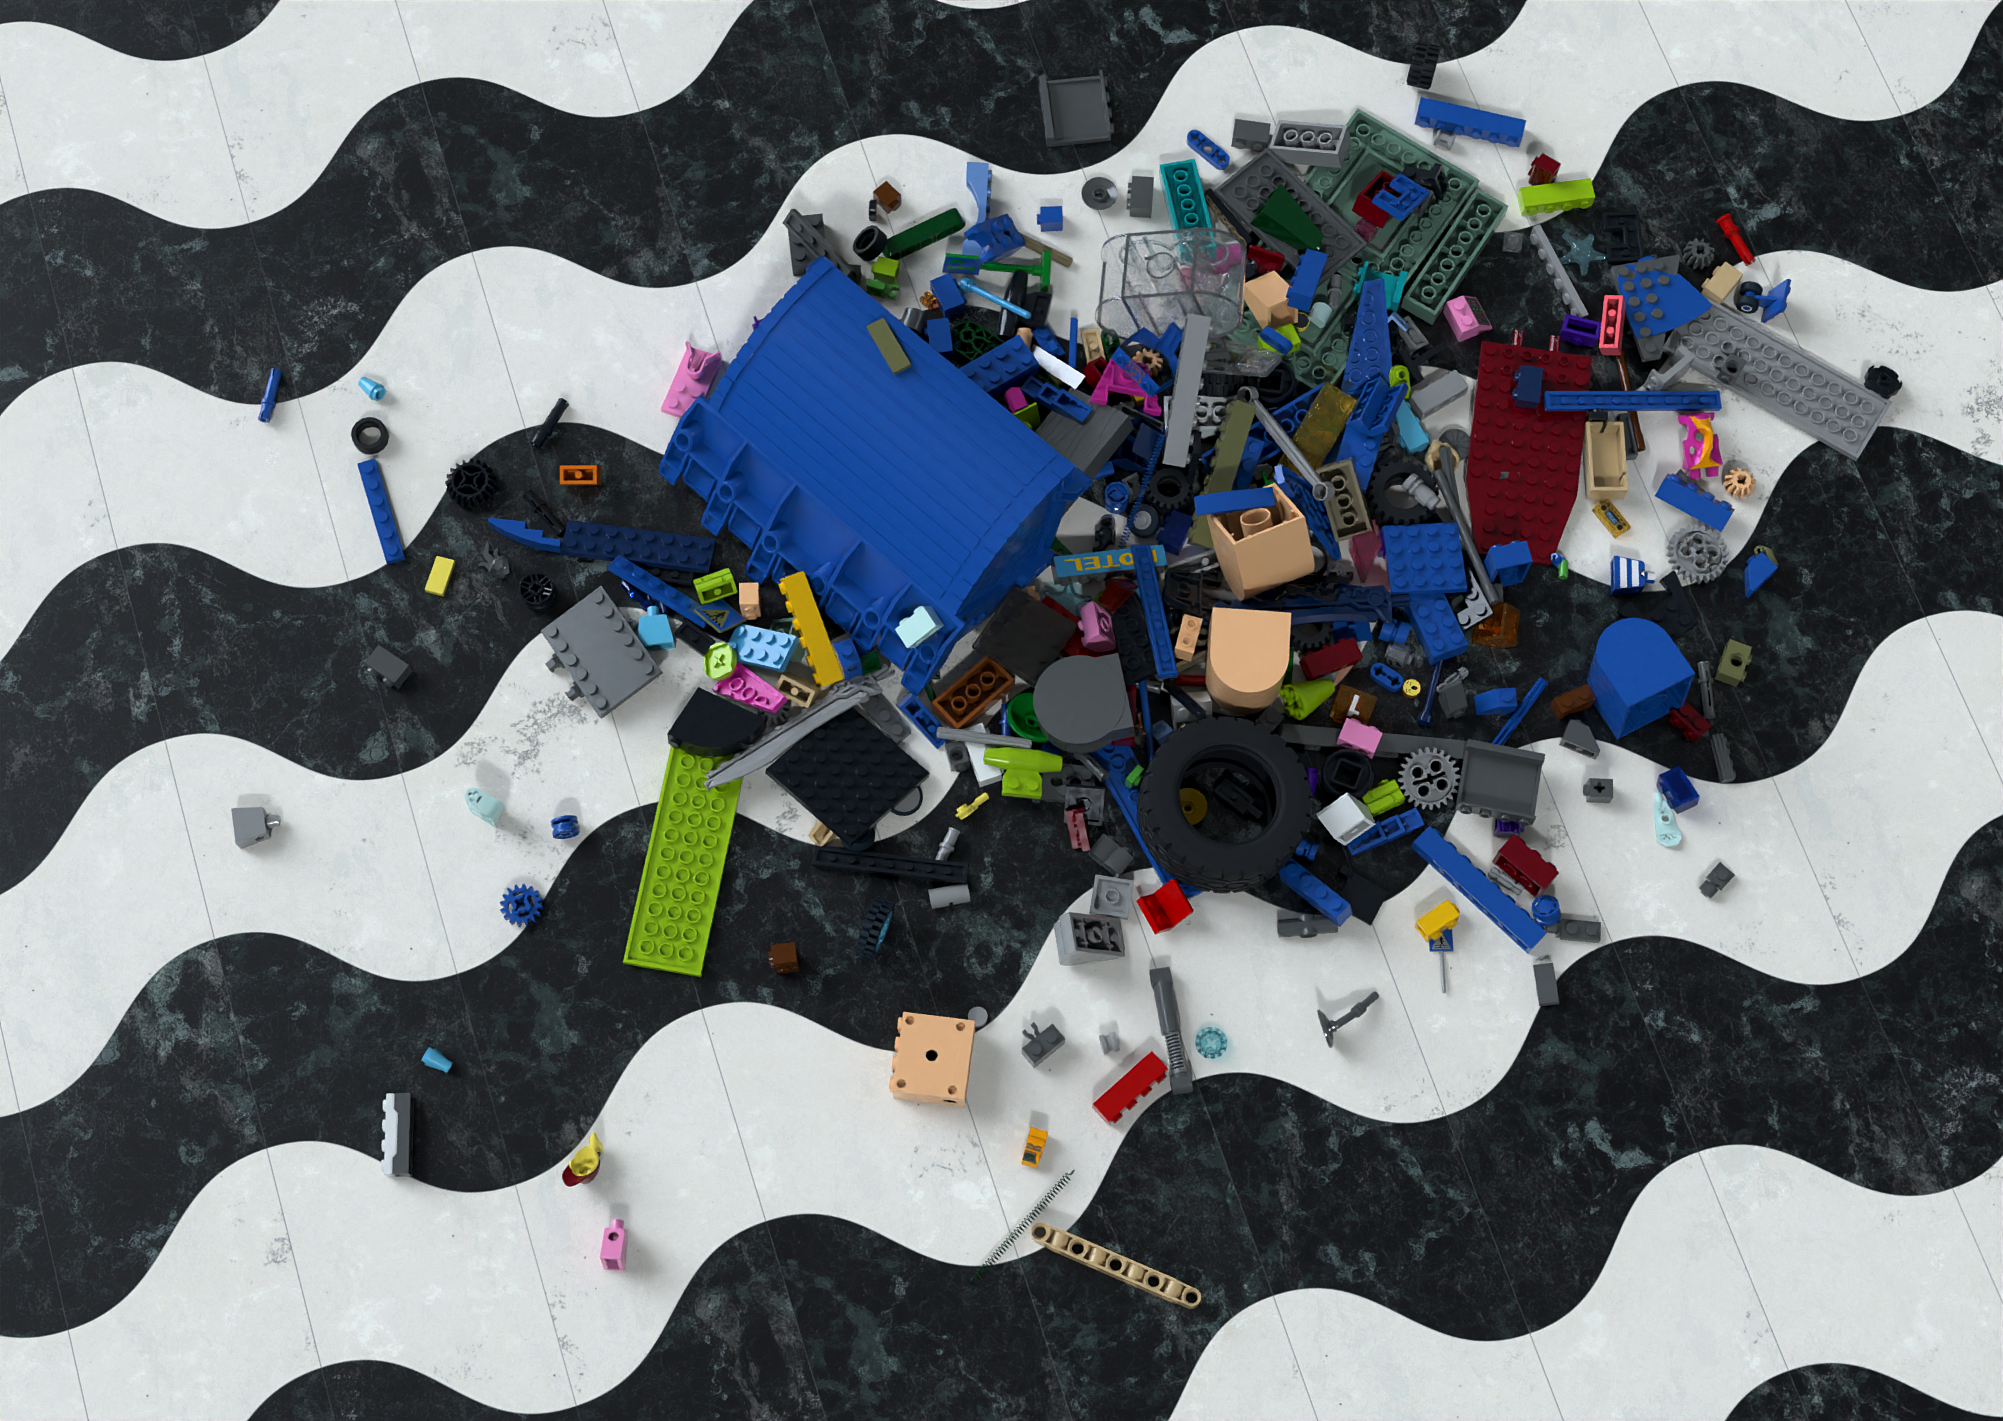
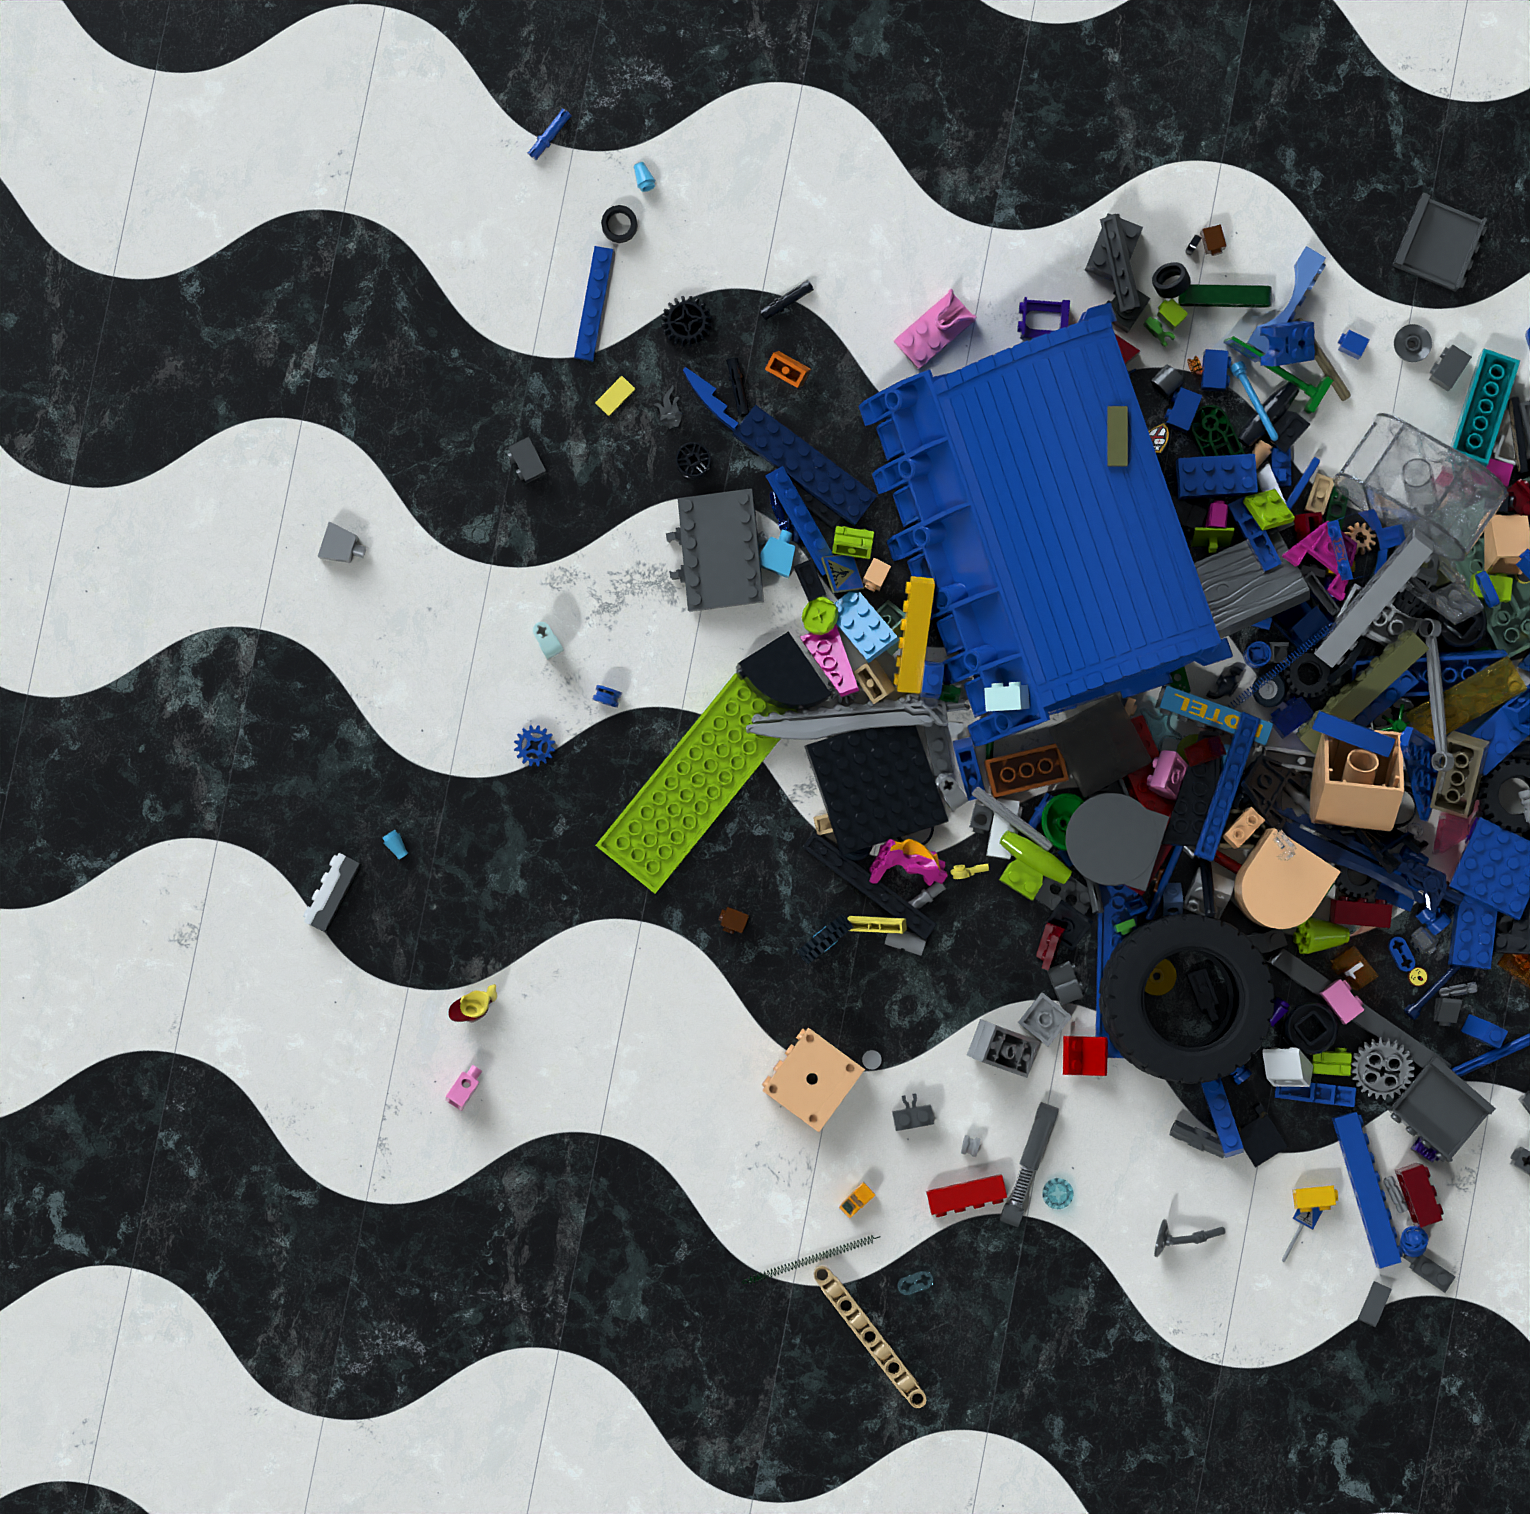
camera: 30 degrees right, 15 degrees up
none -> light yellow piece [847,916,907,934]
none -> dark pink hips [869,839,947,886]
none -> clear light blue beam [897,1271,933,1295]
none -> light grey piece [936,773,969,811]
none -> white sticker [944,722,963,738]
none -> blue slope [1124,896,1148,916]
none -> lime plate [1243,489,1295,531]
none -> clear bracket [1273,829,1297,861]

